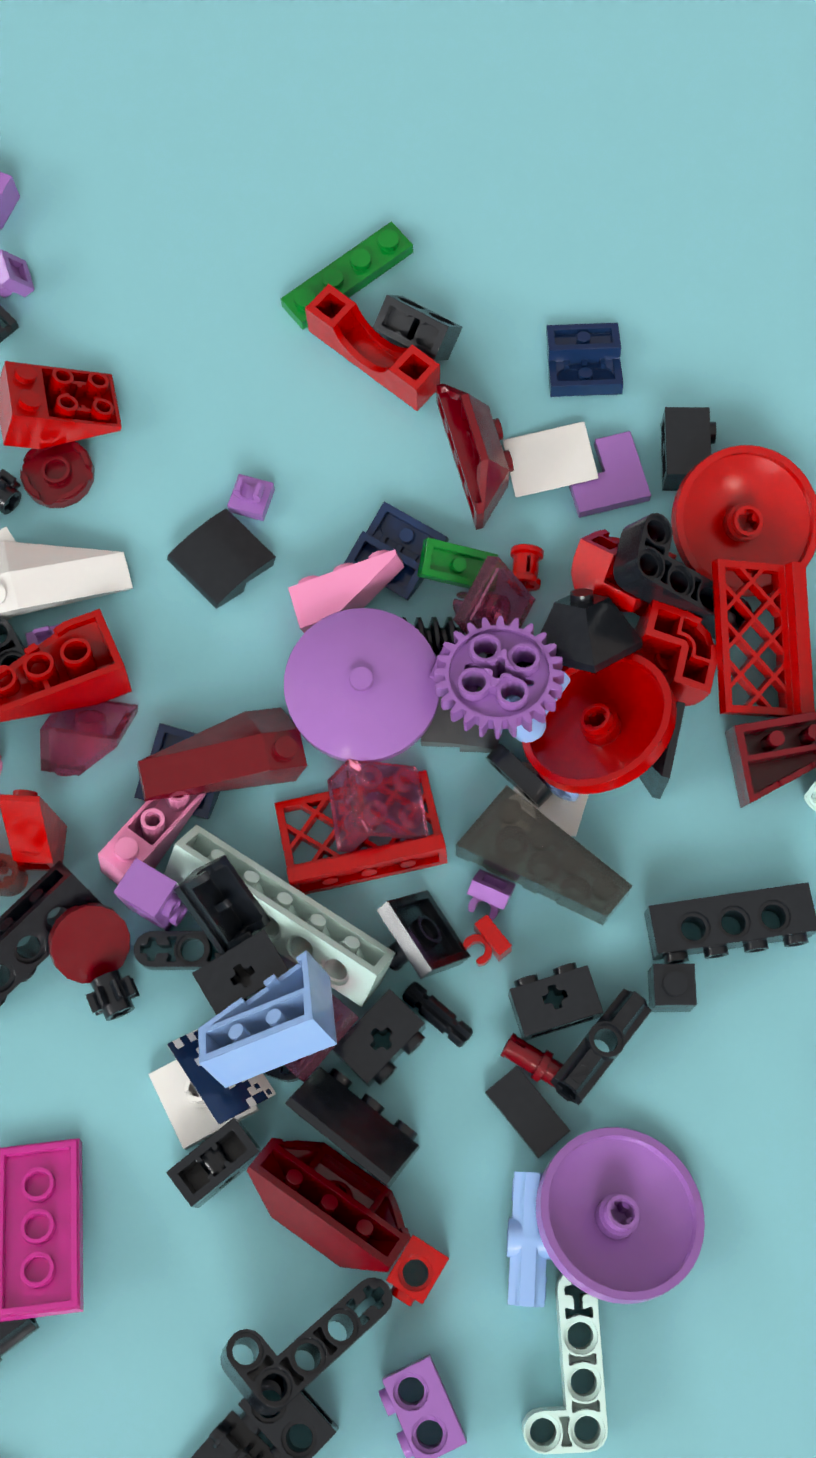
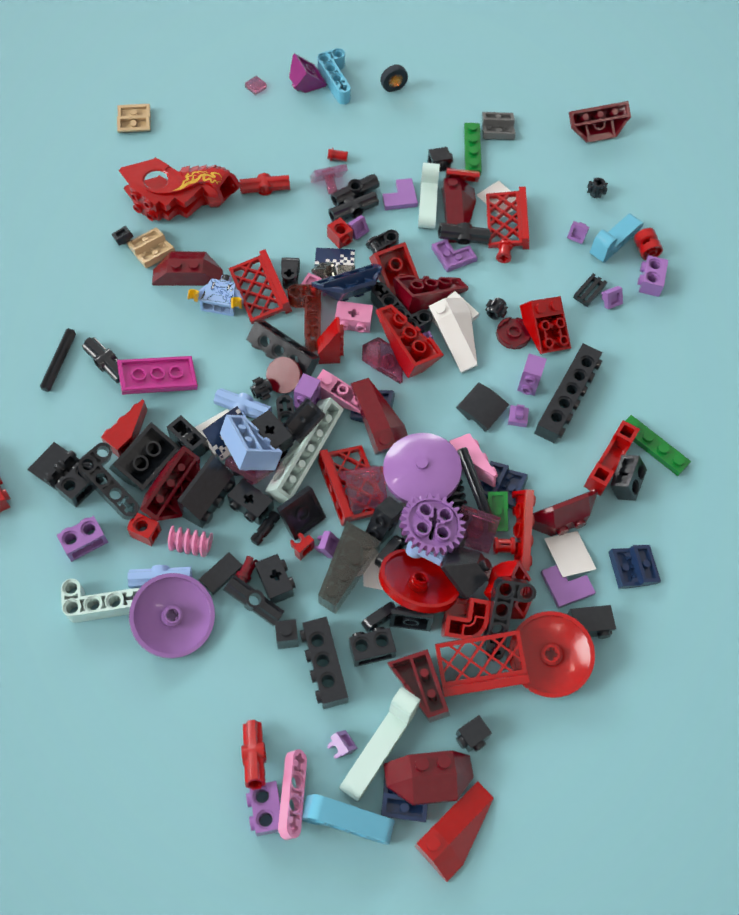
camera: 75 degrees right, 10 degrees down
none -> red slope [101,399,147,457]
none -> black slope [109,422,181,491]
none -> bright pink piece [168,526,213,557]
none -> light blue piece [213,388,272,419]
none -> black brick [349,627,396,667]
none -> black beam [361,602,396,633]
none -> black brick [365,496,404,545]
none -> black axle [457,447,493,522]
none -> red wing [512,489,536,571]
none -> medium lavender brick [517,353,547,396]
none -> black brick [534,343,603,443]

